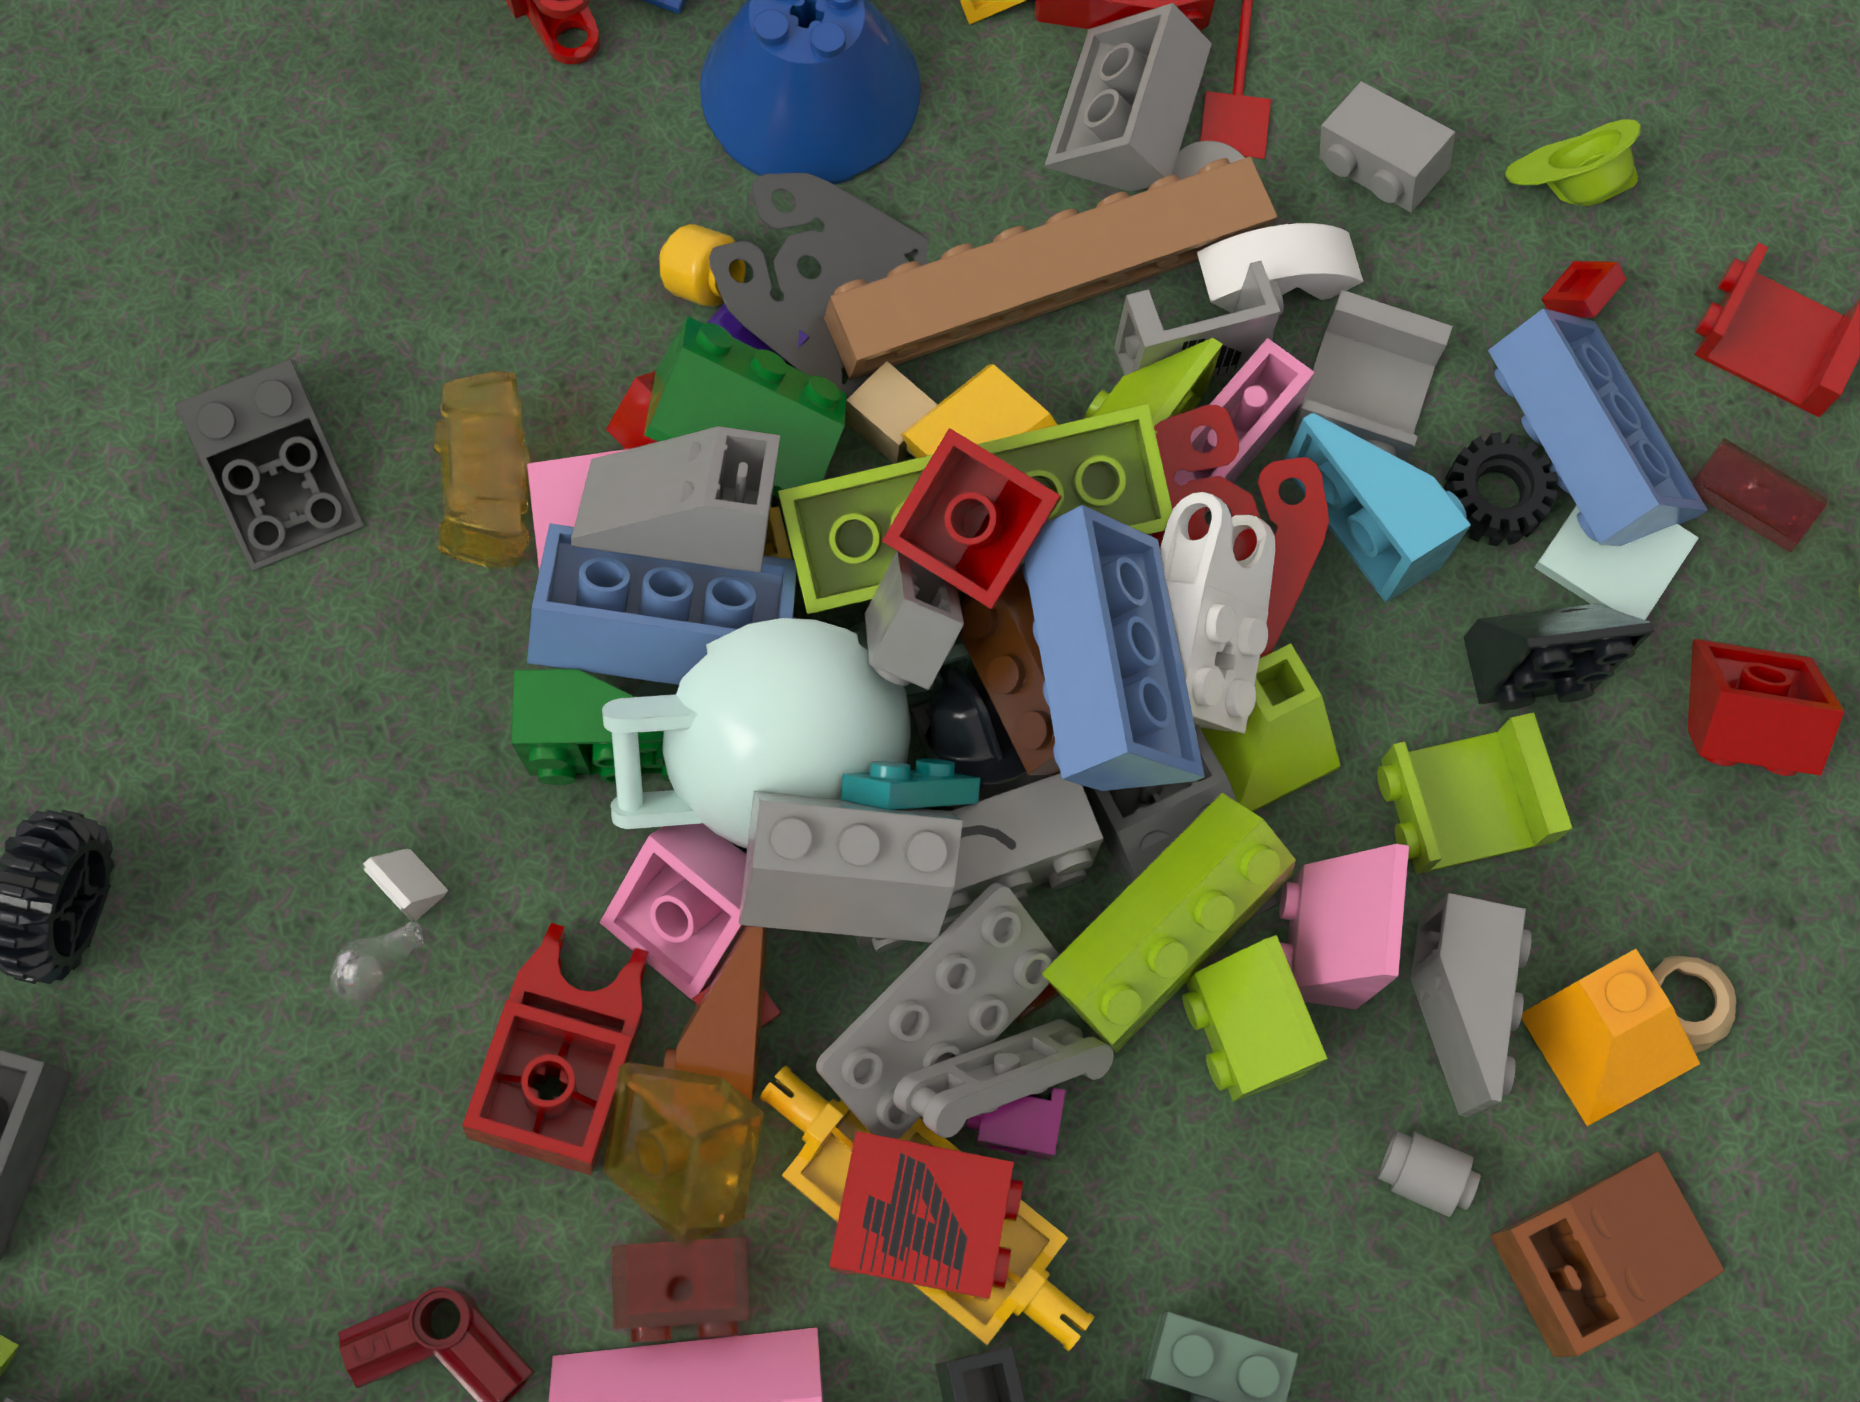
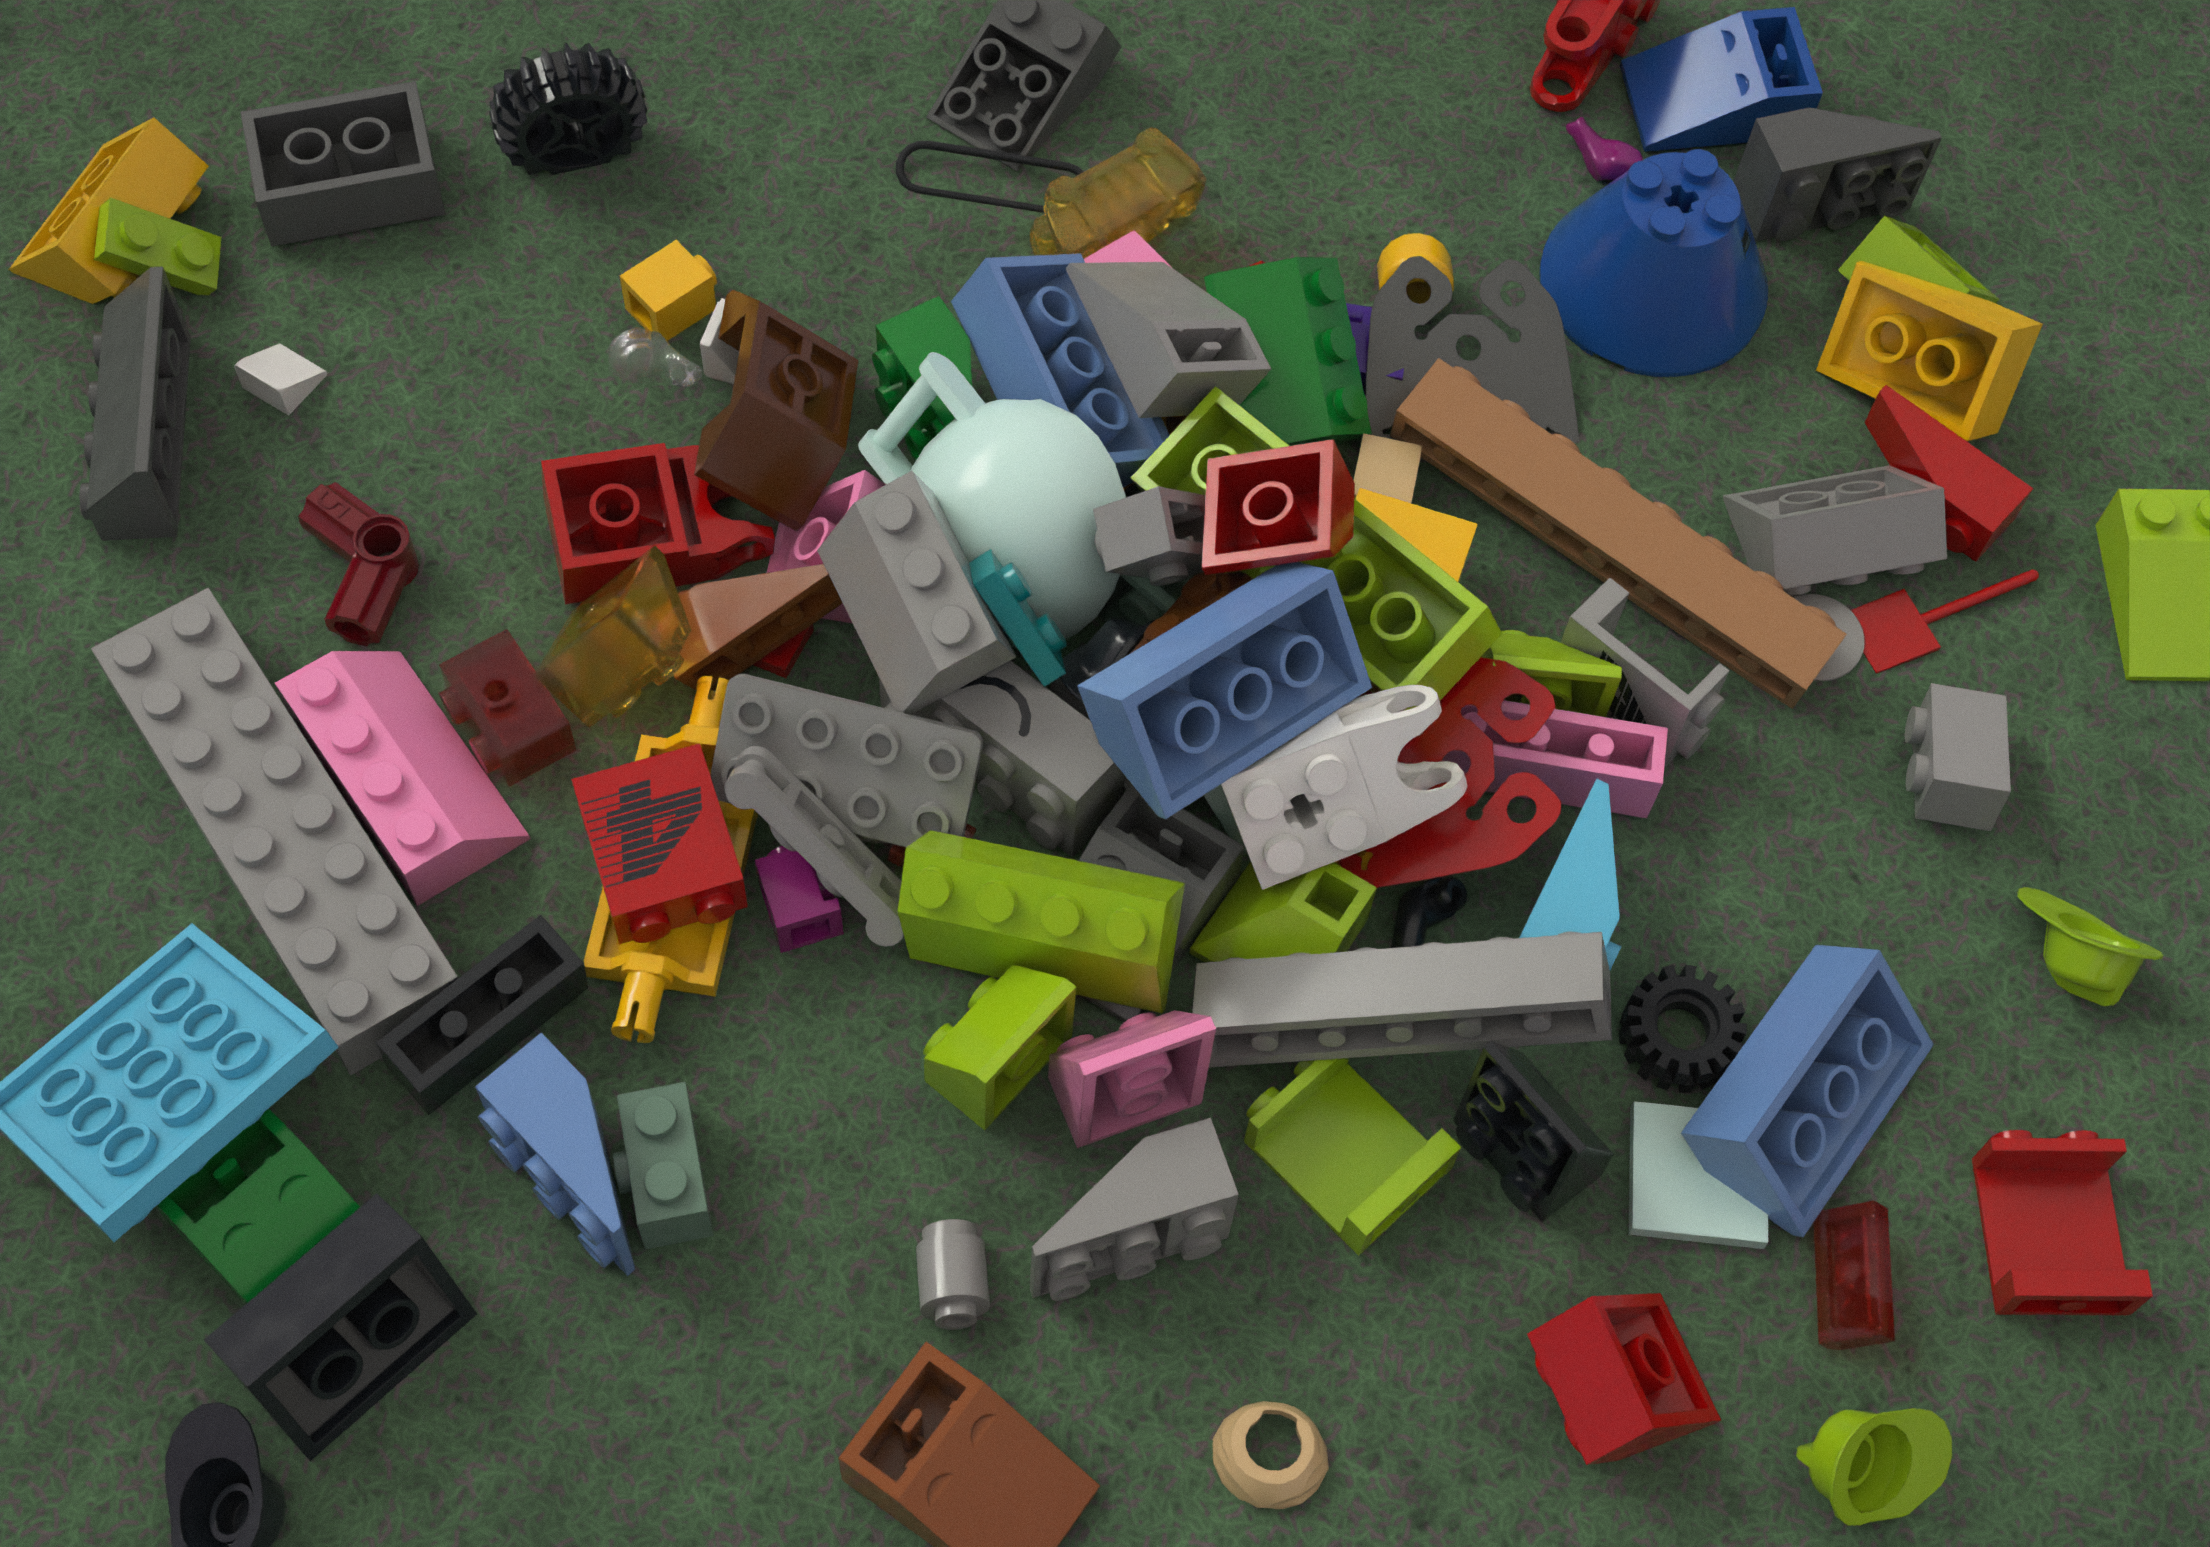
camera: 60 degrees right, 10 degrees down
white brick [1197,223,1363,313] -> none
light grey panel [1292,290,1453,462] -> none
light orange slope [1521,949,1700,1126] -> none
red tile [1542,261,1627,318] -> none
none -> white slope [234,343,327,416]
none -> yellow brick [620,240,717,345]
none -> reddish brown slope [694,290,858,531]
none -> black piece [896,141,1091,215]
none -> light grey brick [1192,932,1612,1067]
none -> black arm [1391,876,1467,948]
none -> magenta animal [1566,117,1643,181]

